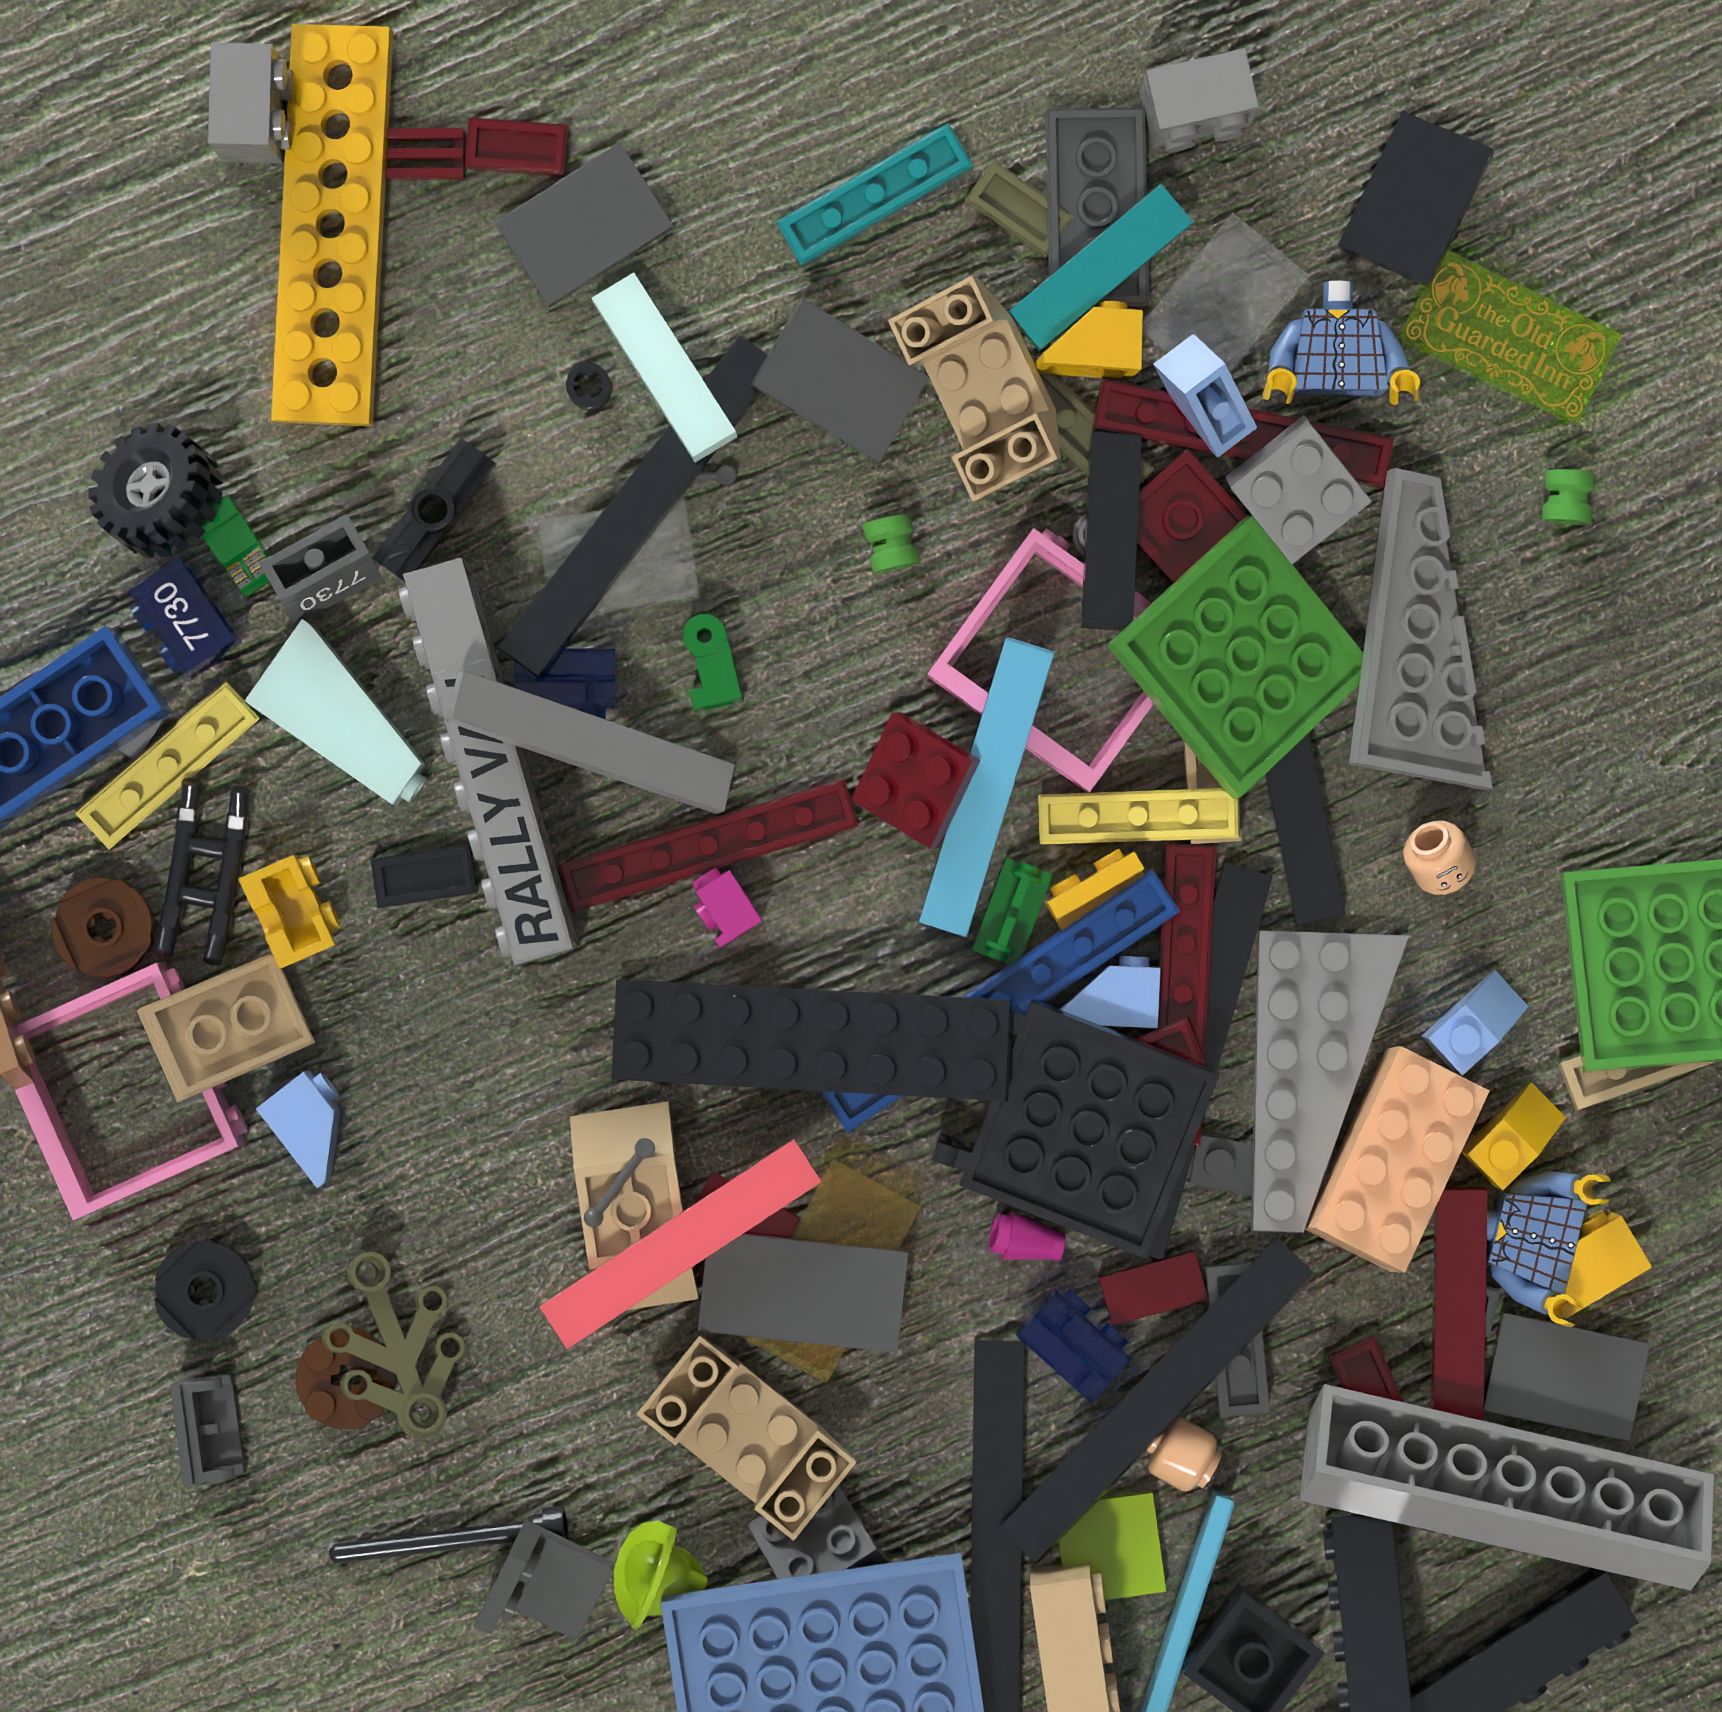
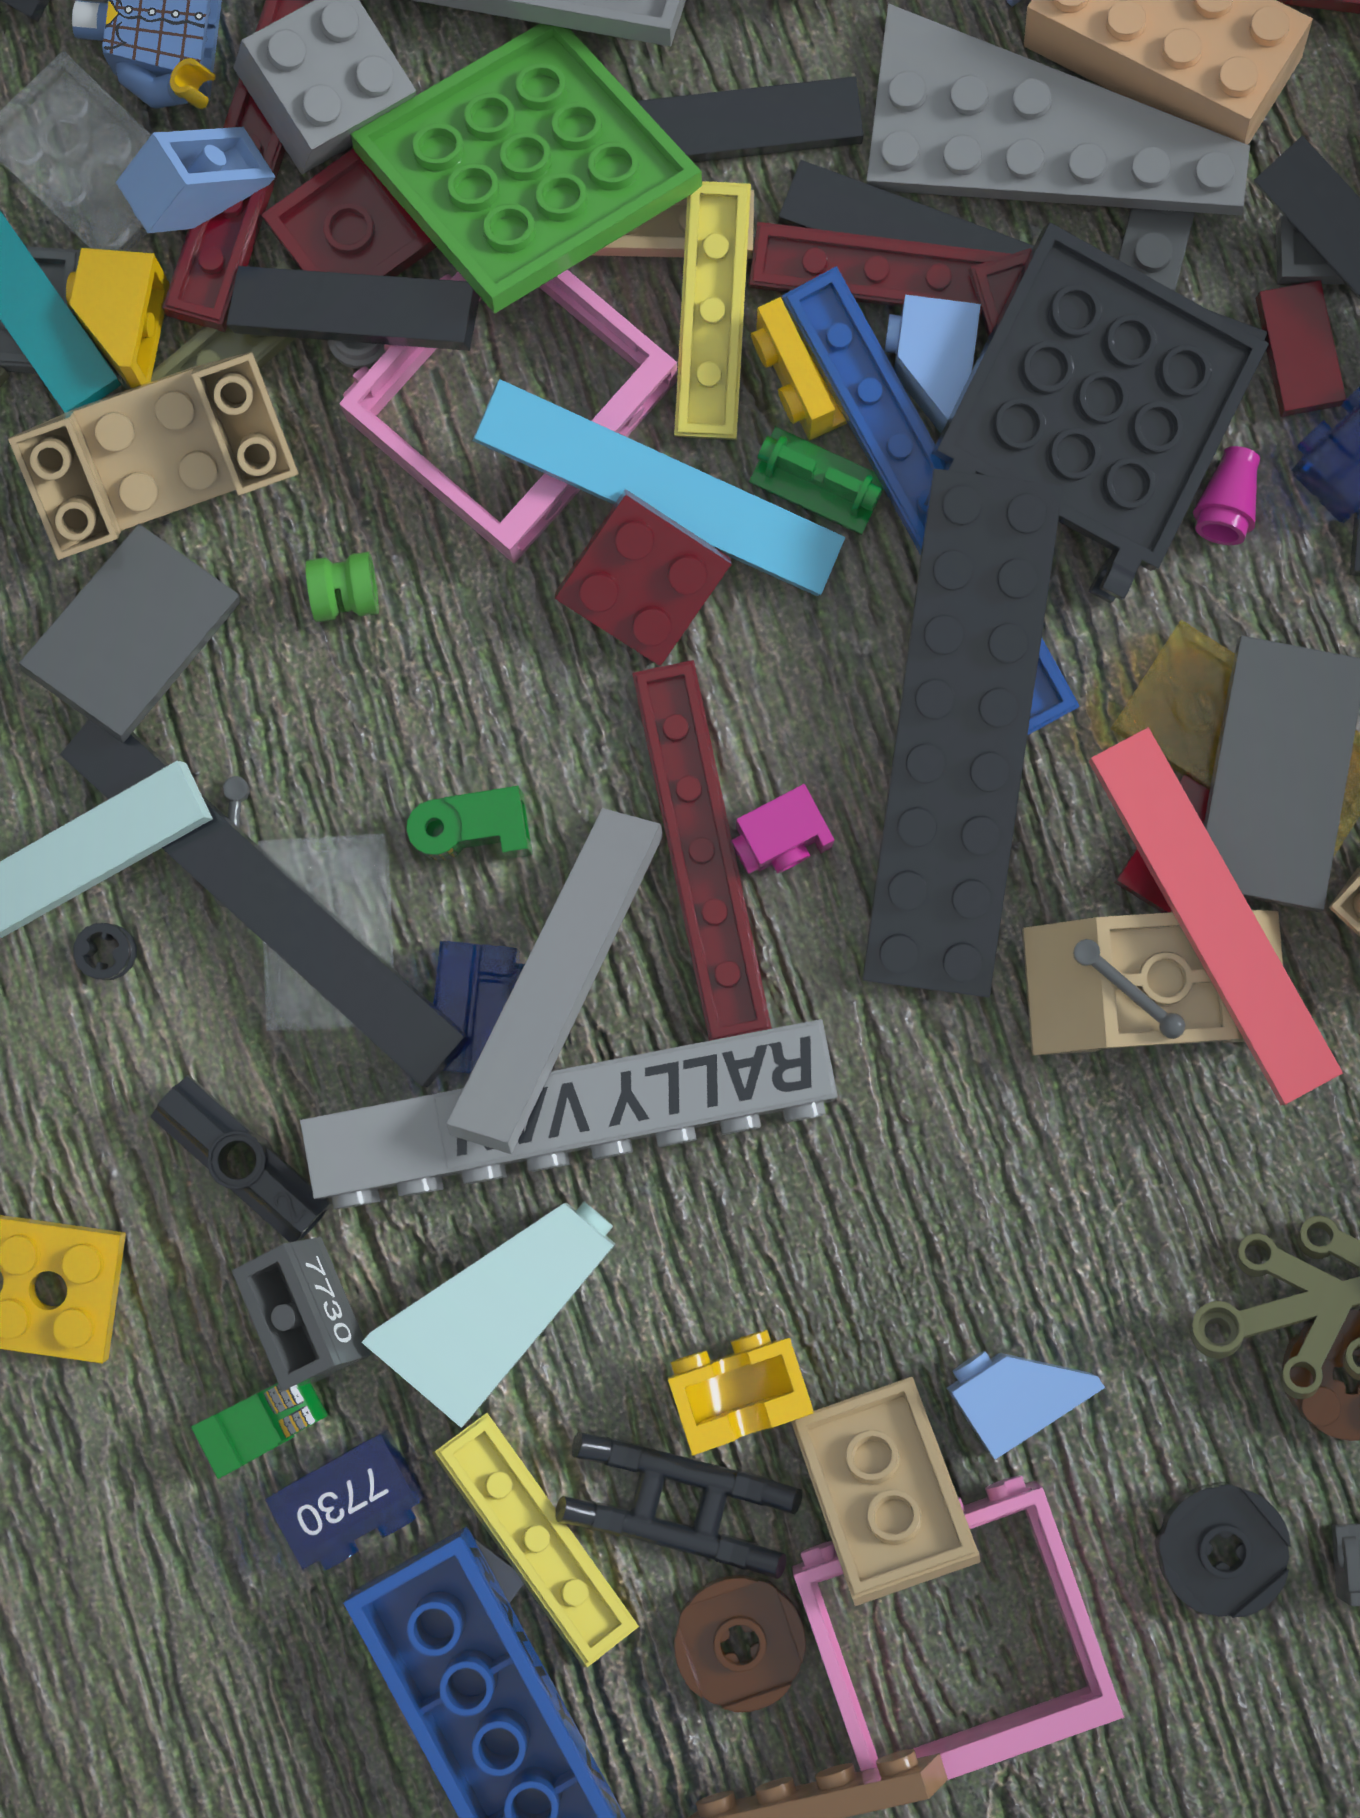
camera: 80 degrees left, 5 degrees down
black wheel [88,423,223,558] -> none
black tile [370,844,478,908] -> none

